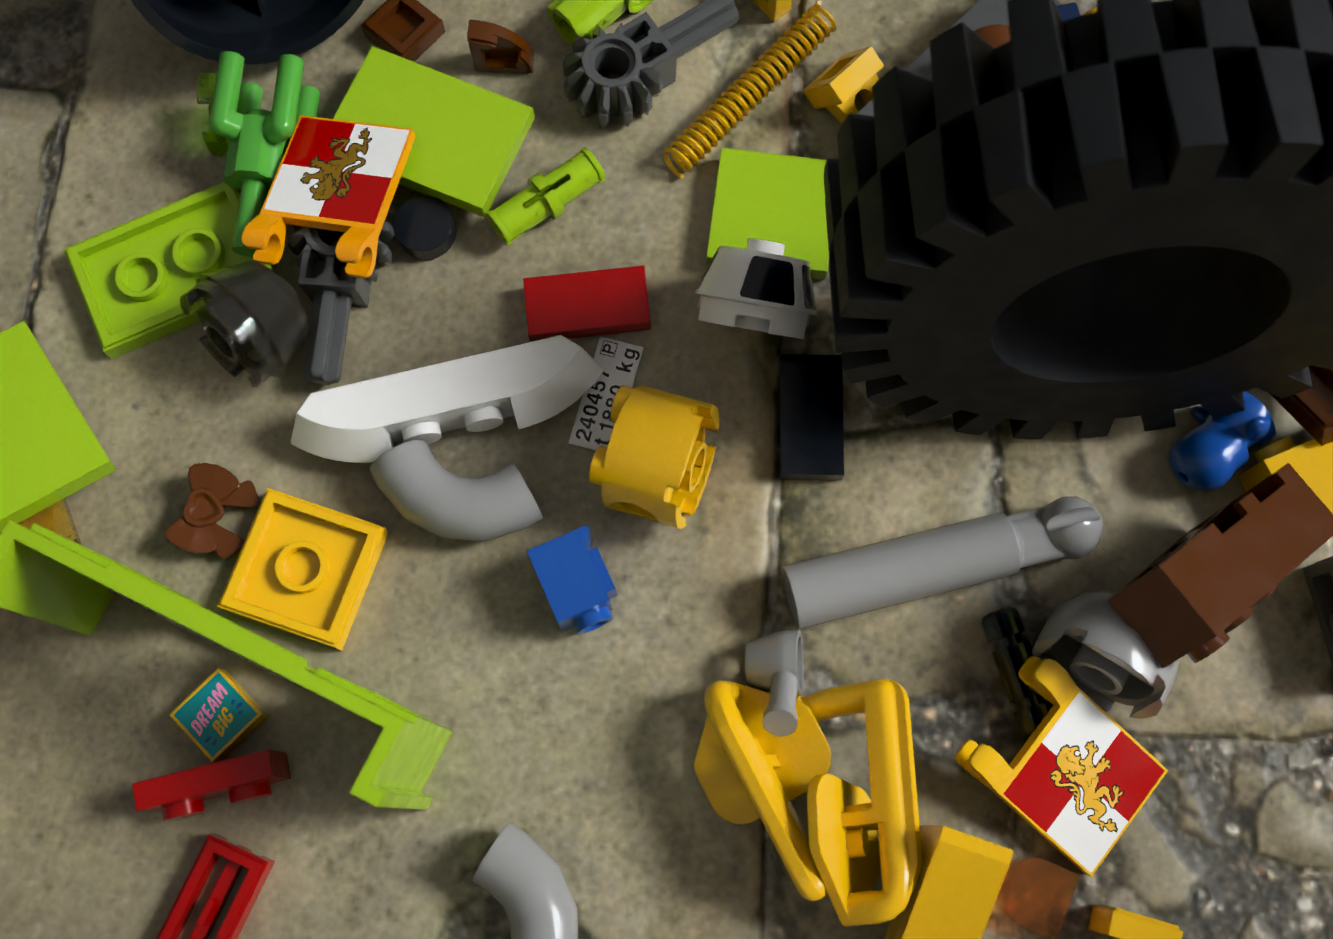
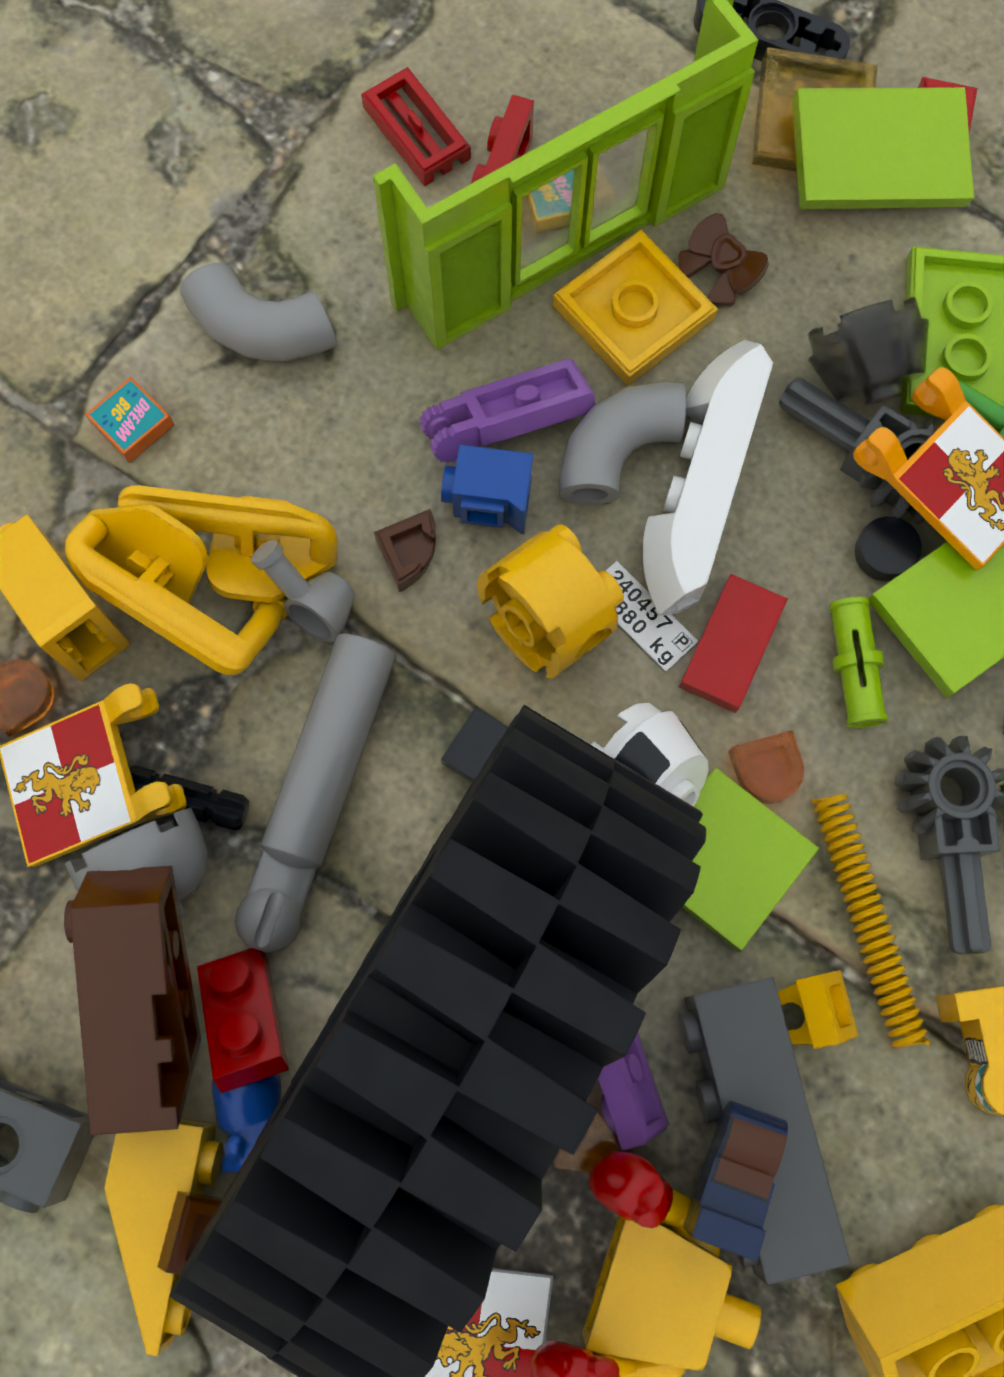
camera: 120 degrees right, 0 degrees up
none -> red plate [197,948,289,1093]
none -> reddish brown tile [374,509,436,592]
none -> medium lavender hinge [419,358,595,464]
none -> clear orange tile [728,730,804,804]

